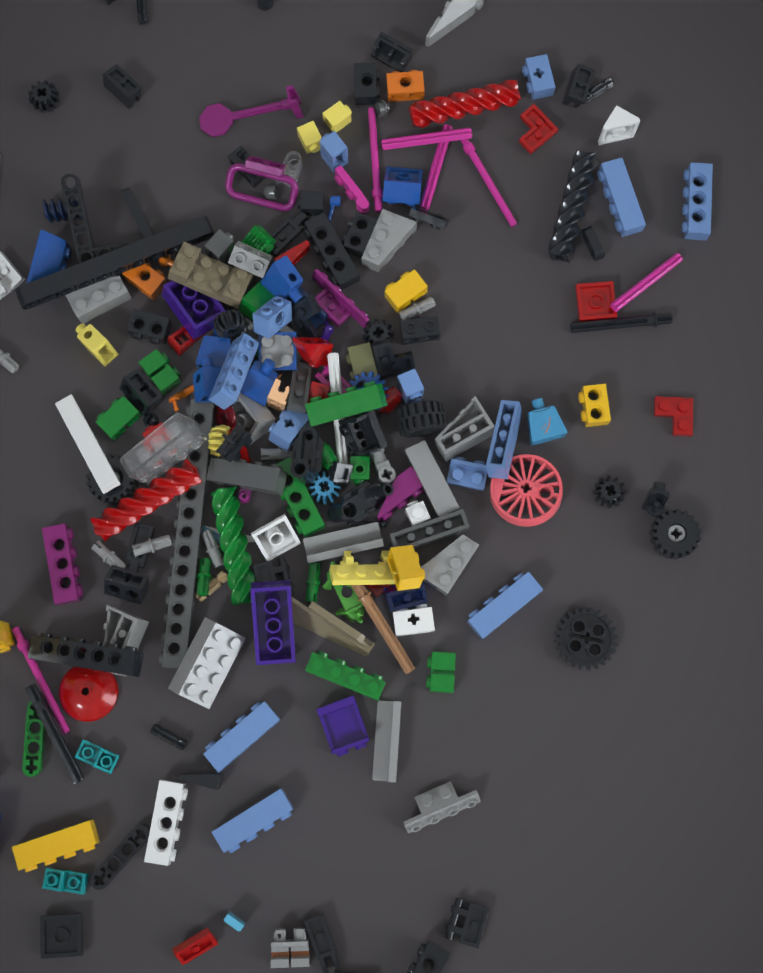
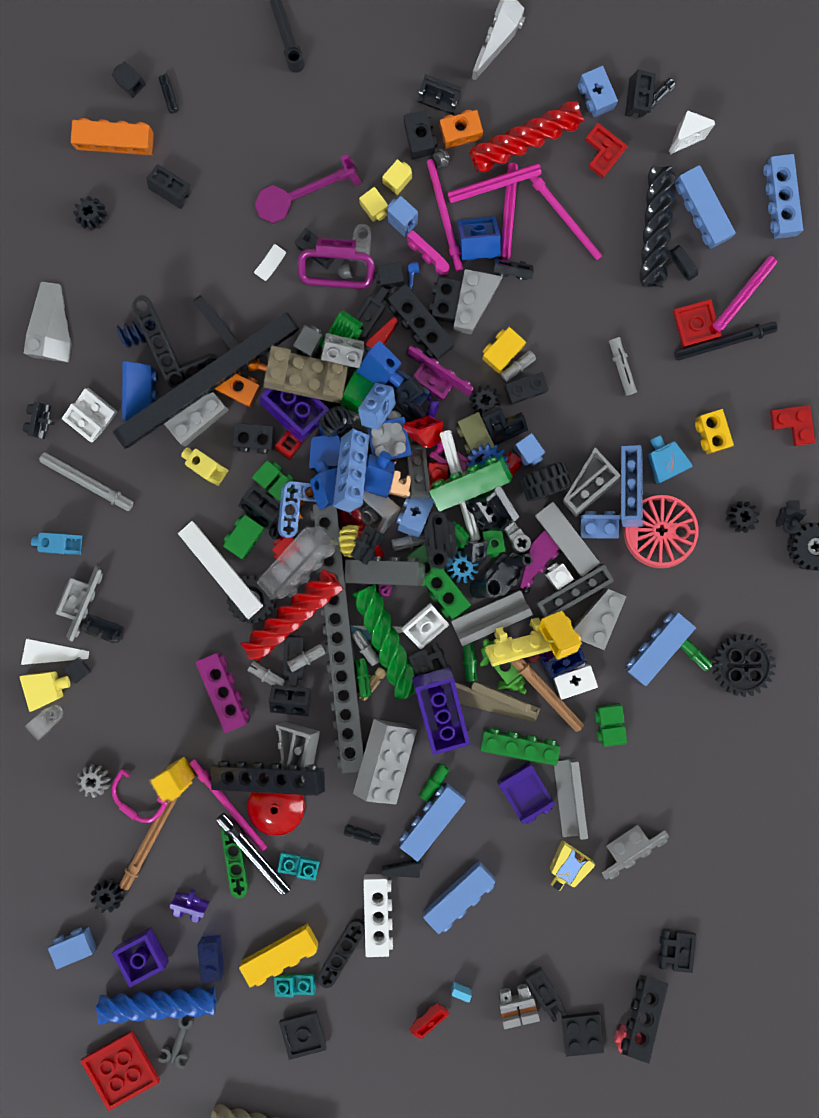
camera: 15 degrees left, 10 degrees up
none -> orange brick [71,118,154,155]
none -> white sticker [254,244,286,281]
none -> medium blue beam [278,482,316,538]
none -> green pin [418,763,450,802]
none -> torso [550,840,595,891]
none -> light grey pin [608,337,637,396]
none -> green axle [680,638,713,671]

